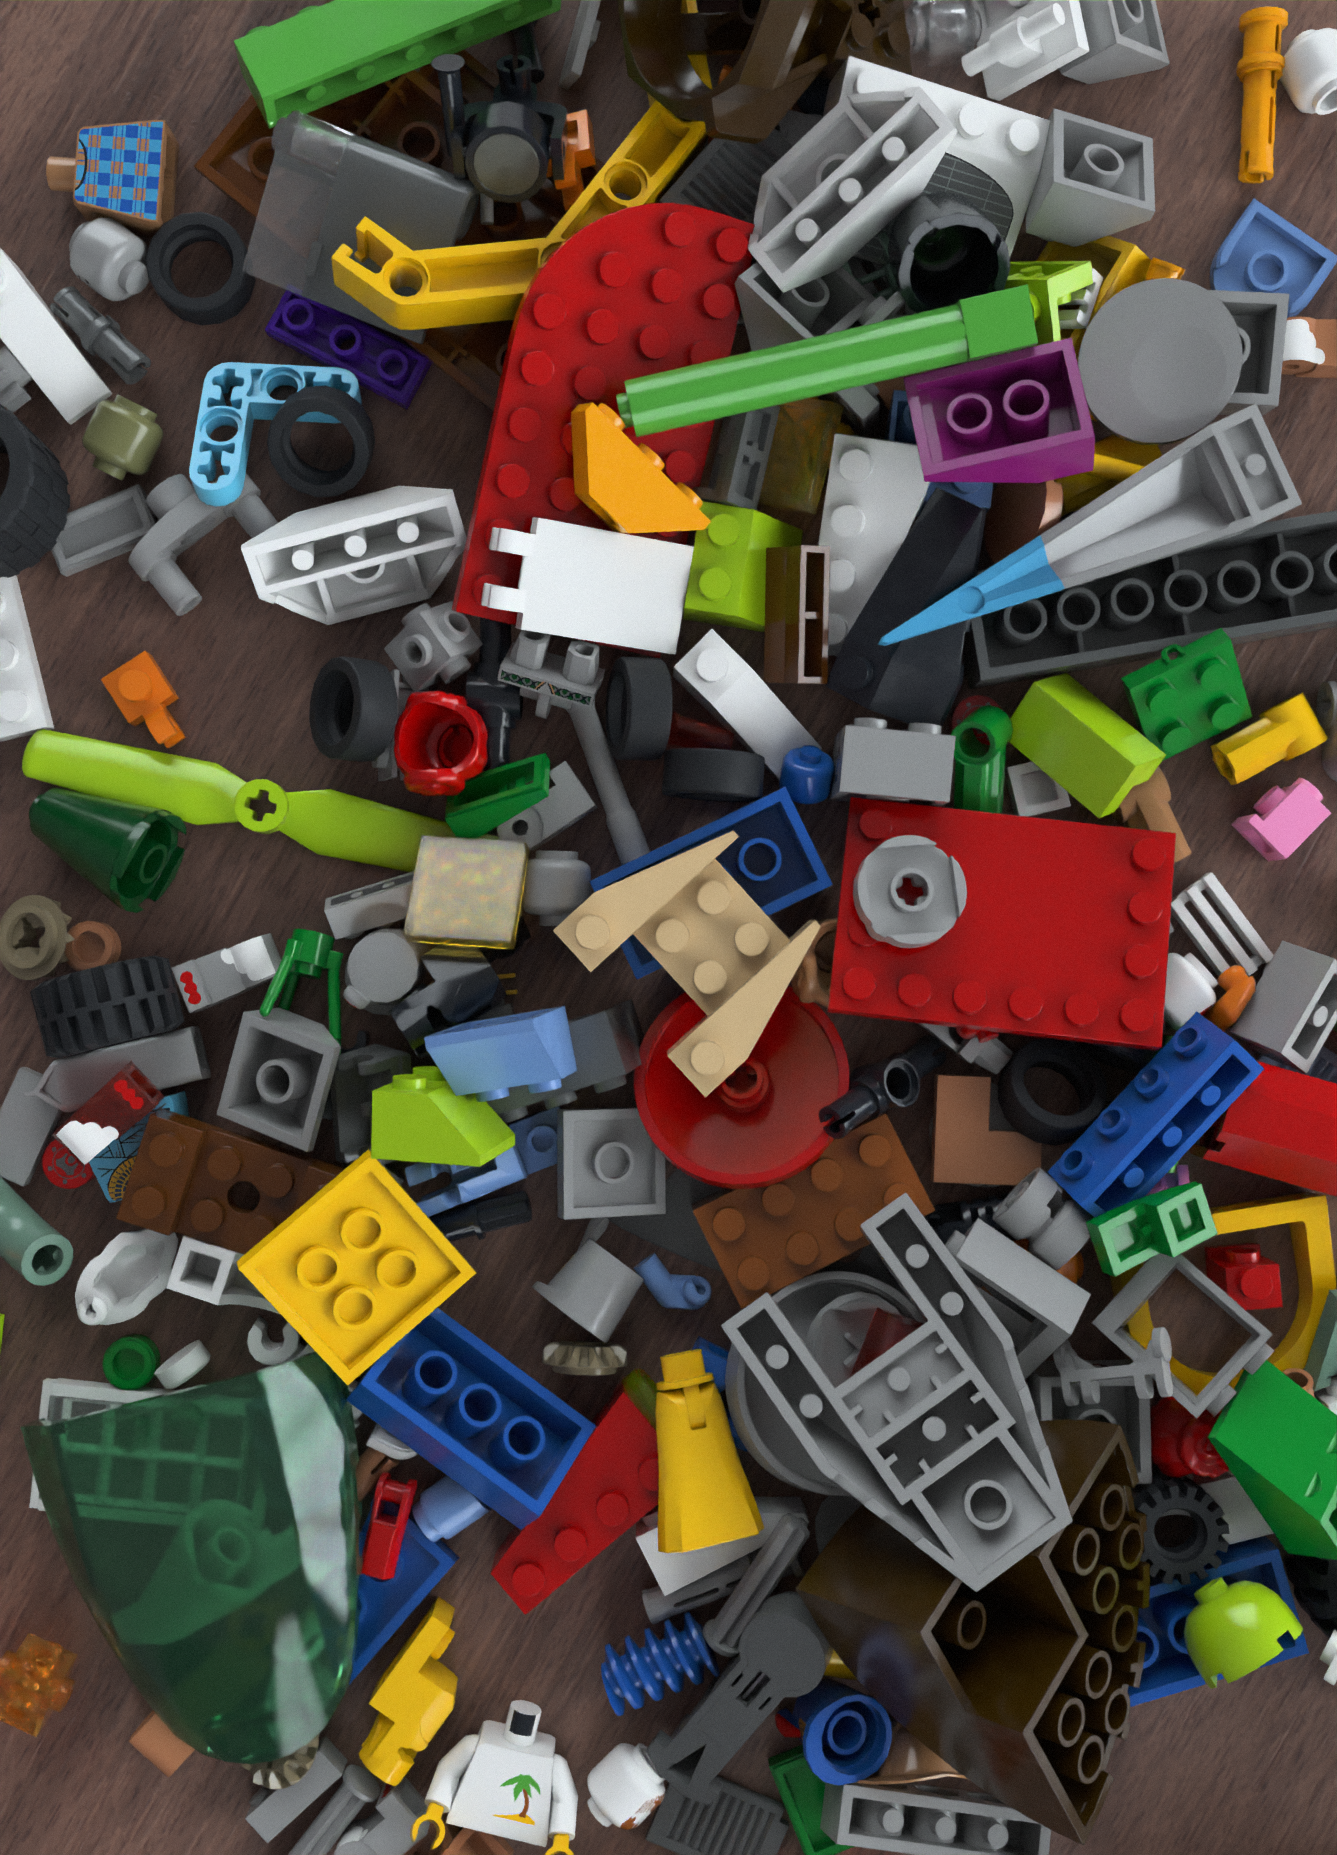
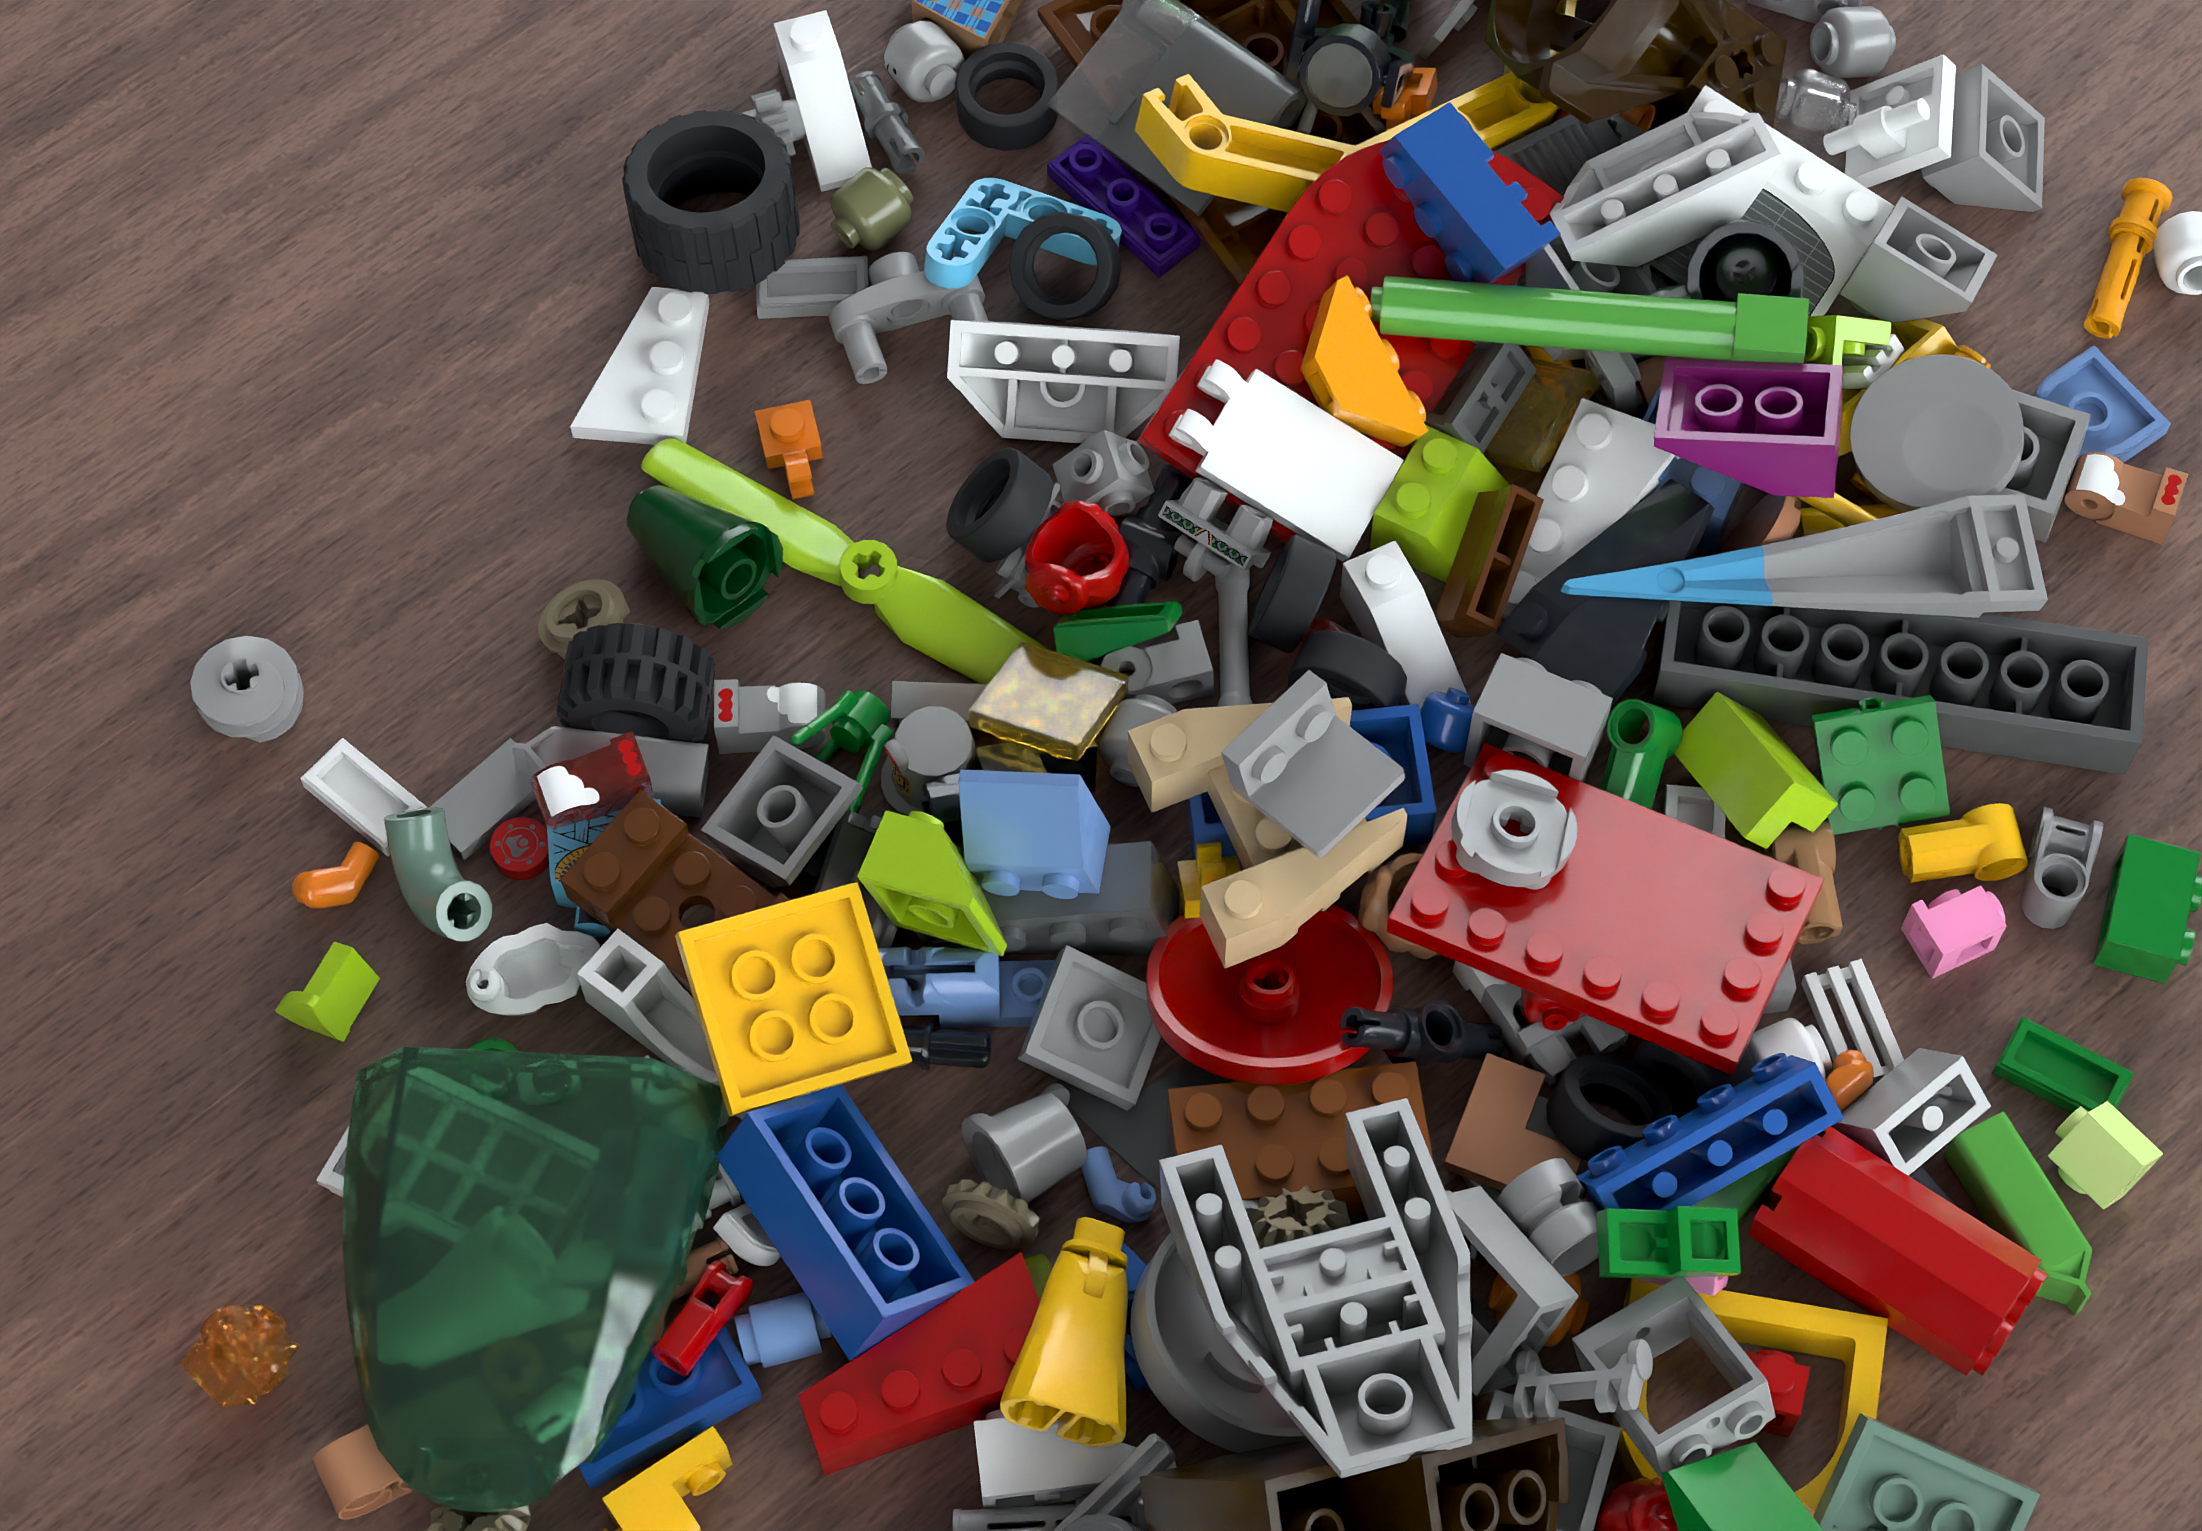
camera: 20 degrees right, 25 degrees down
none -> yellow tile [1177,842,1240,919]
none -> light grey bracket [1221,670,1405,857]
none -> dark tan gear [1247,1185,1350,1249]
none -> blue wedge [1379,102,1561,284]

